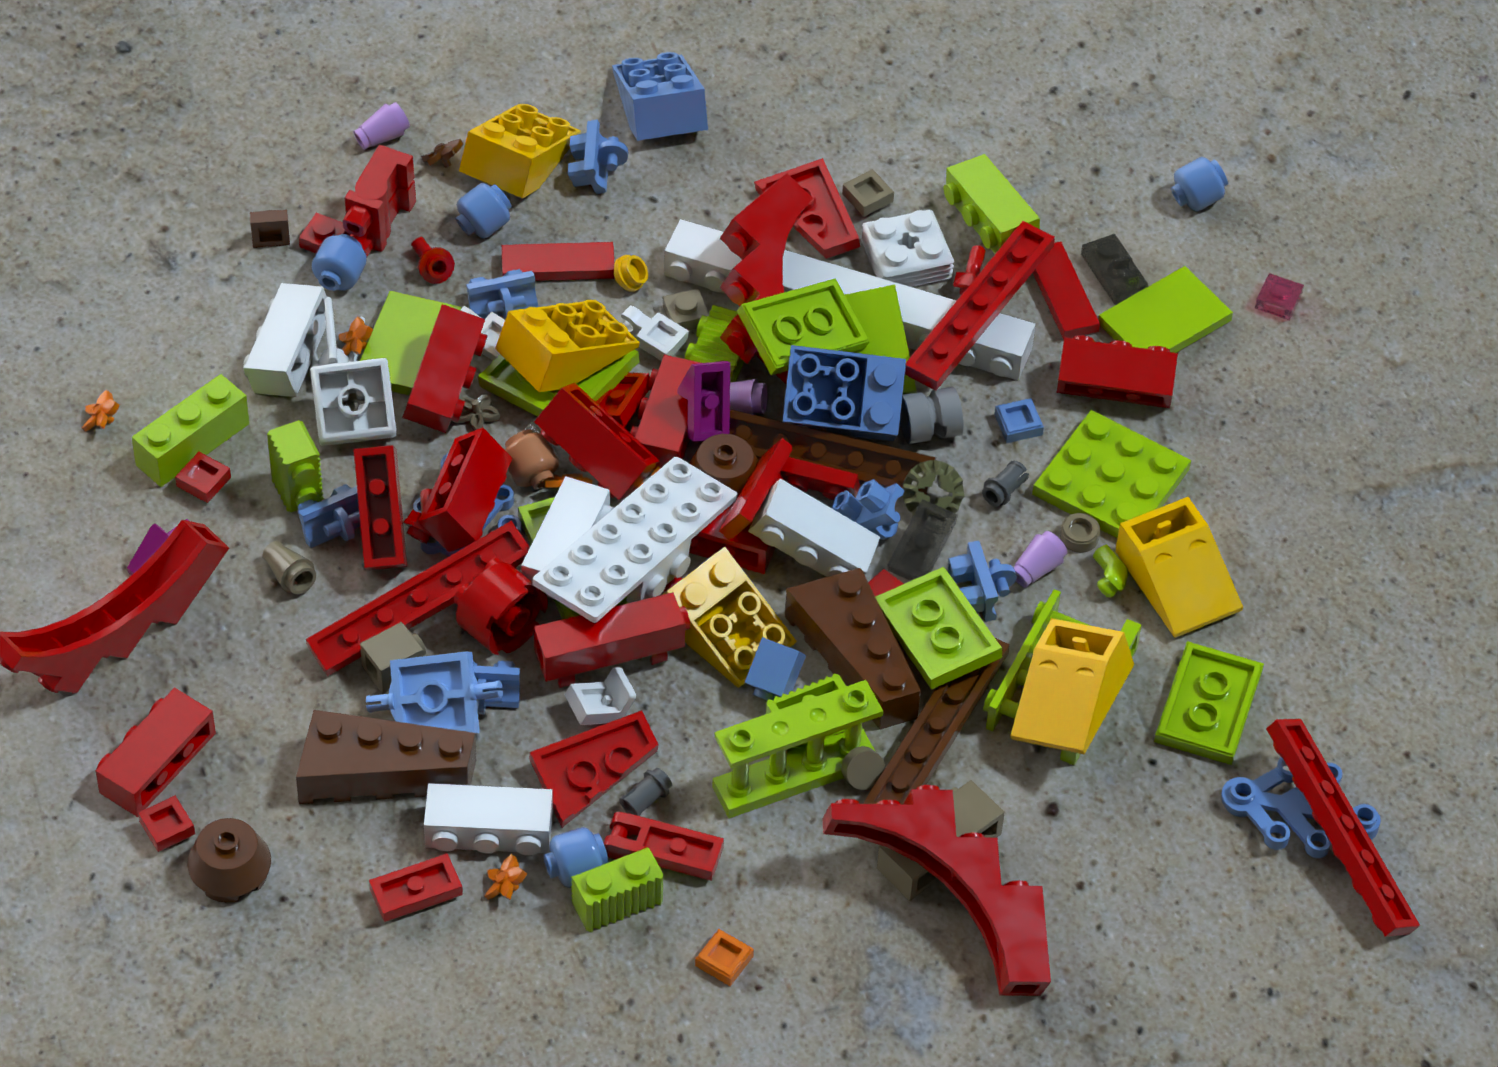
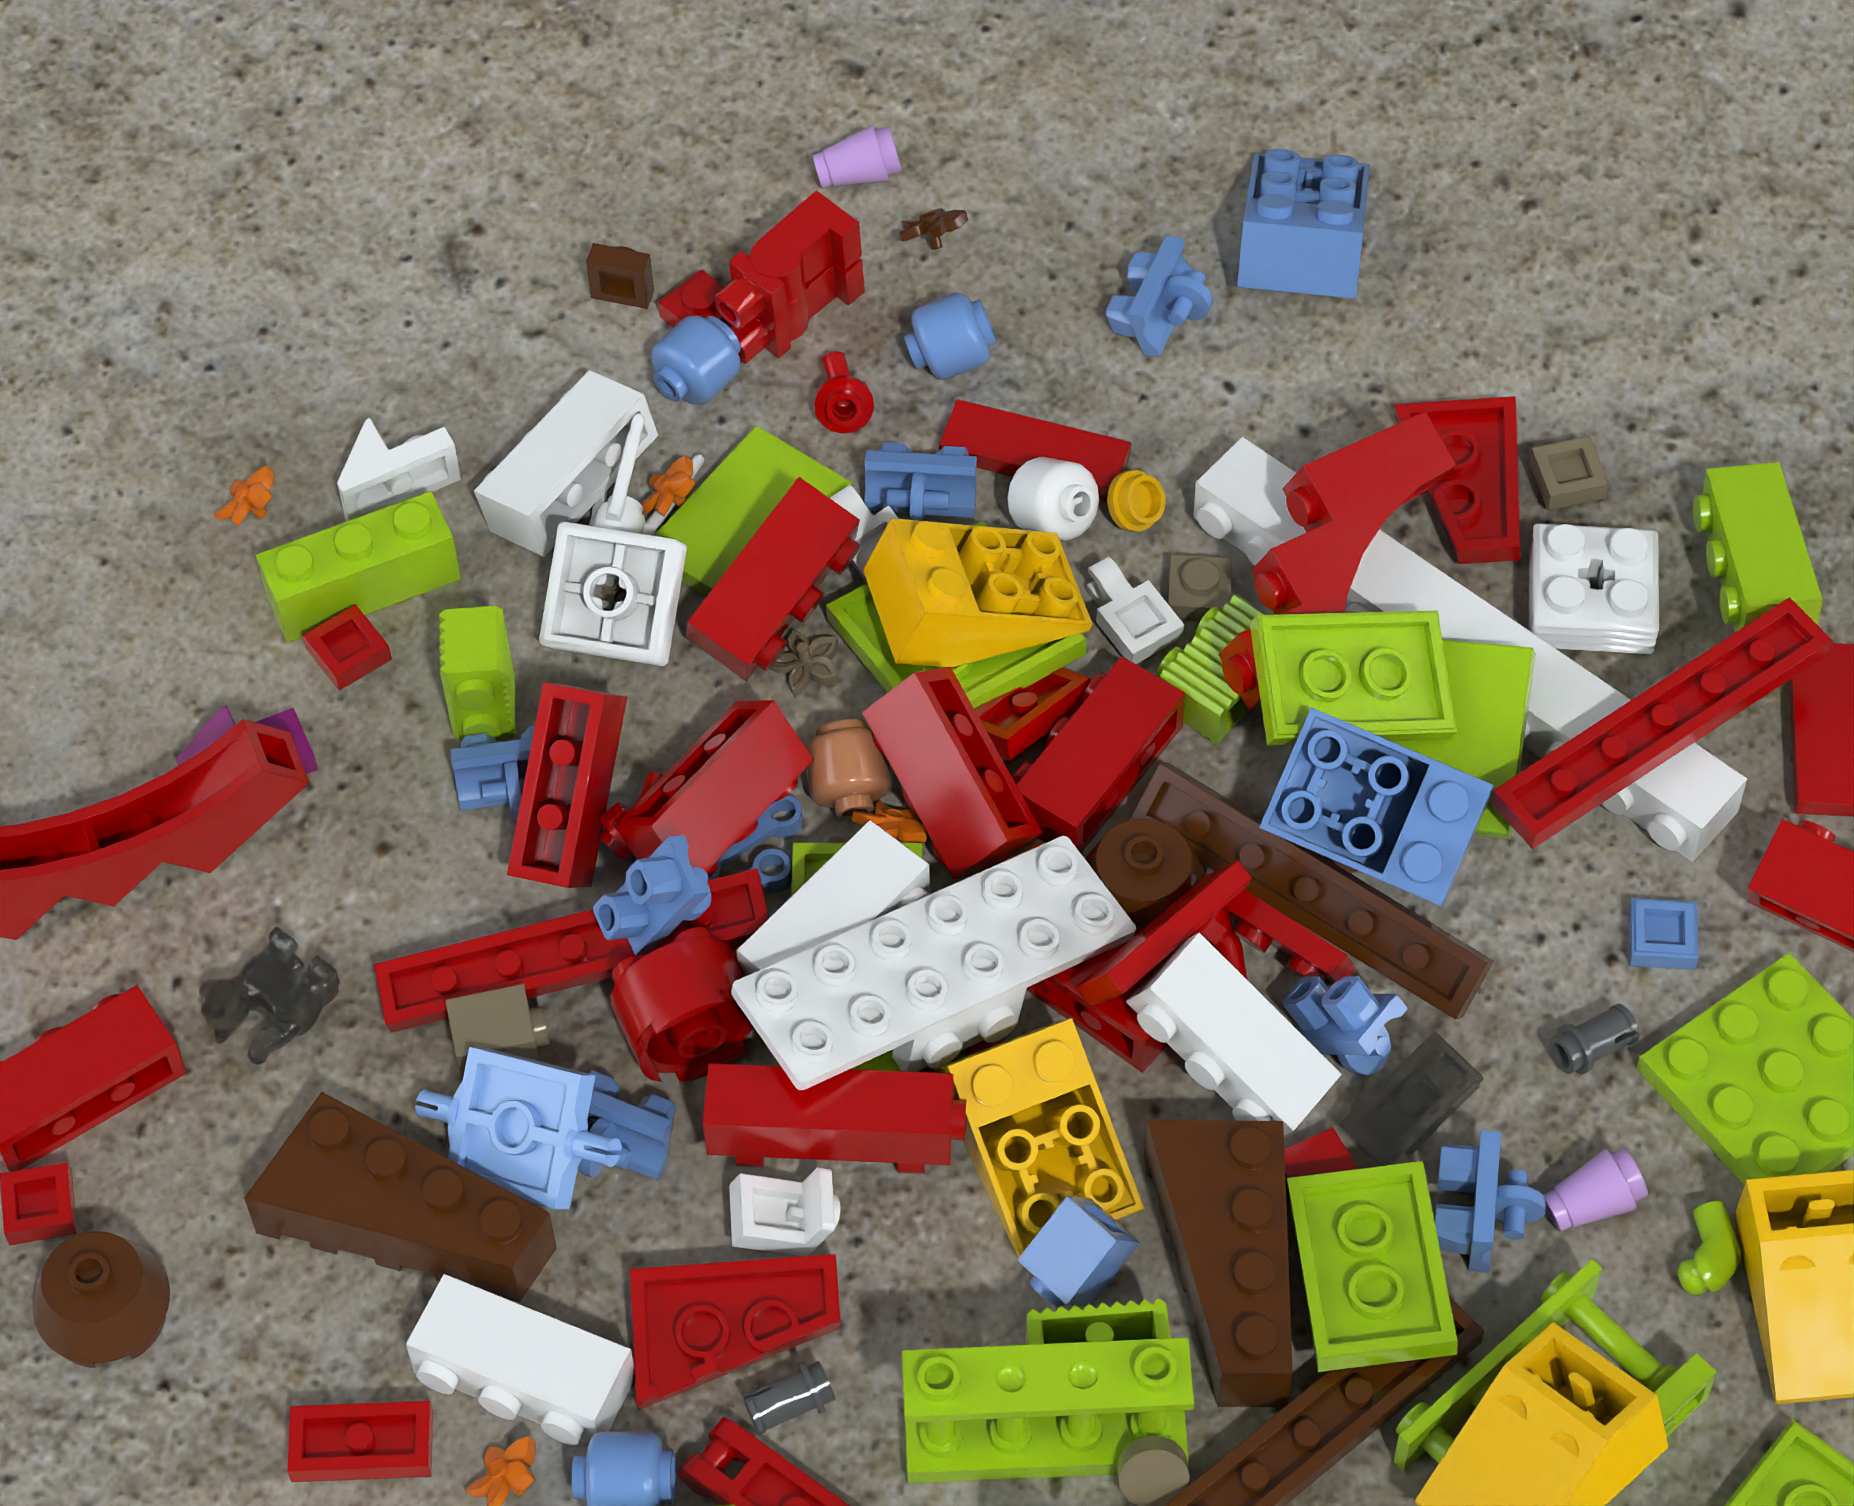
camera: 25 degrees right, 5 degrees up
dark tan cone [263,541,316,594] -> none
yellow slope [459,104,581,199] -> none
magenta slope [677,361,730,441] -> none
lavender cone [730,379,768,415] -> none
light grey wheel [900,387,964,445] -> none
olive gear [902,460,965,523] -> none
red plate [953,245,986,295] -> none
dark tan tile [1060,513,1100,553] -> none
none -> clear smoke animal [199,926,340,1065]
none -> white slope [337,418,461,521]
none -> medium blue hips [593,835,712,955]
none -> white head [1007,457,1099,541]

